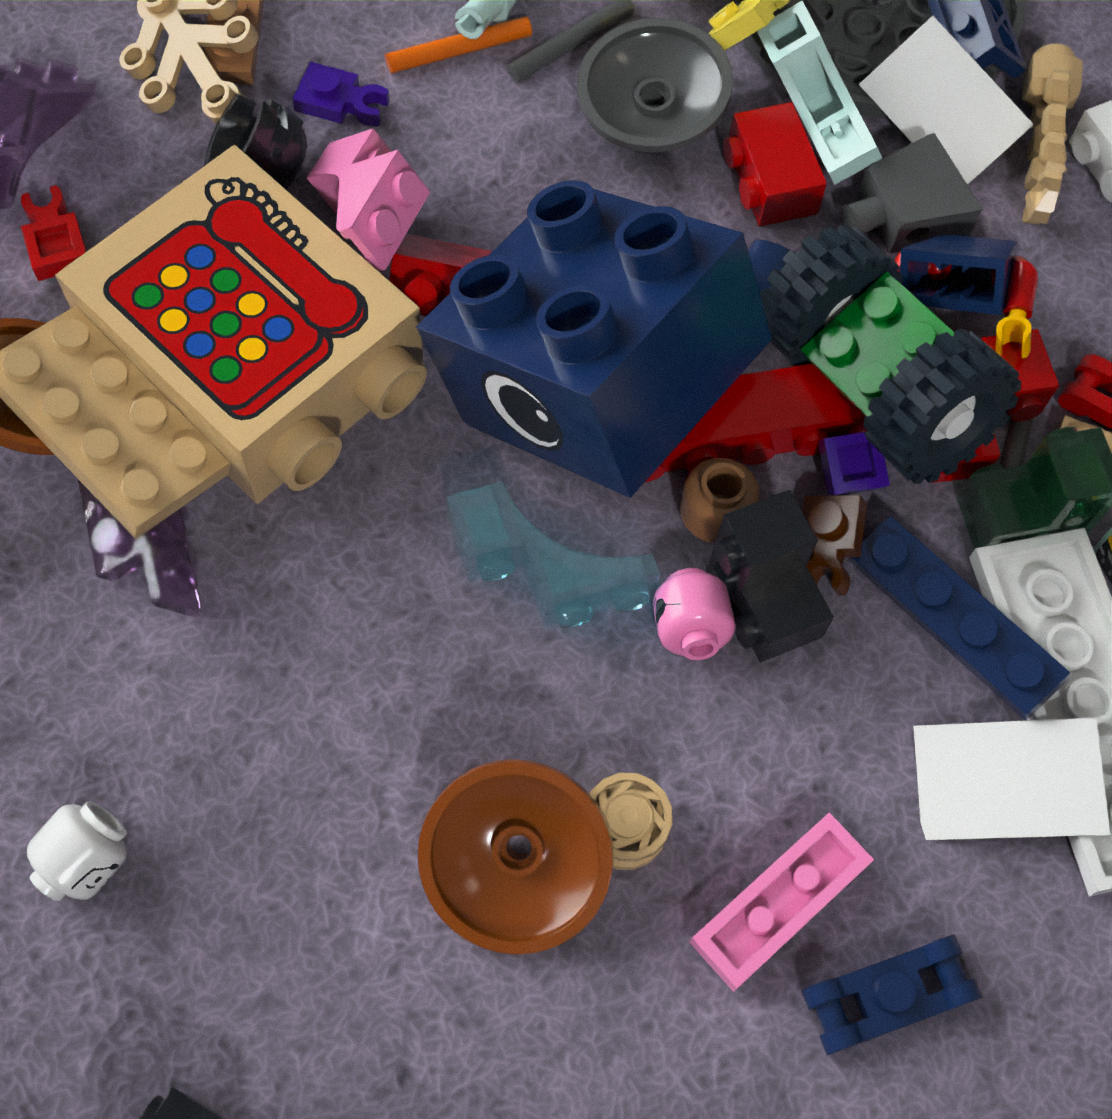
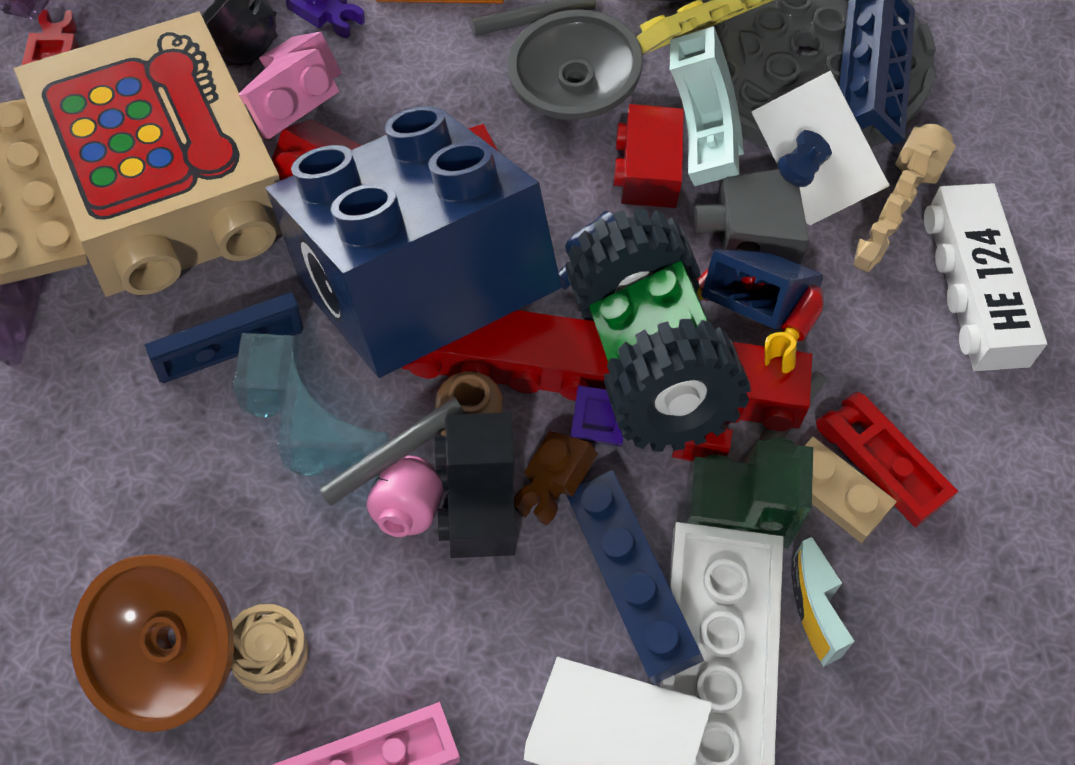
camera: 20 degrees right, 5 degrees down
none -> dark blue tile [144,292,303,384]
none -> dark grey bar [319,397,467,506]
none -> dark blue piece [778,130,832,187]

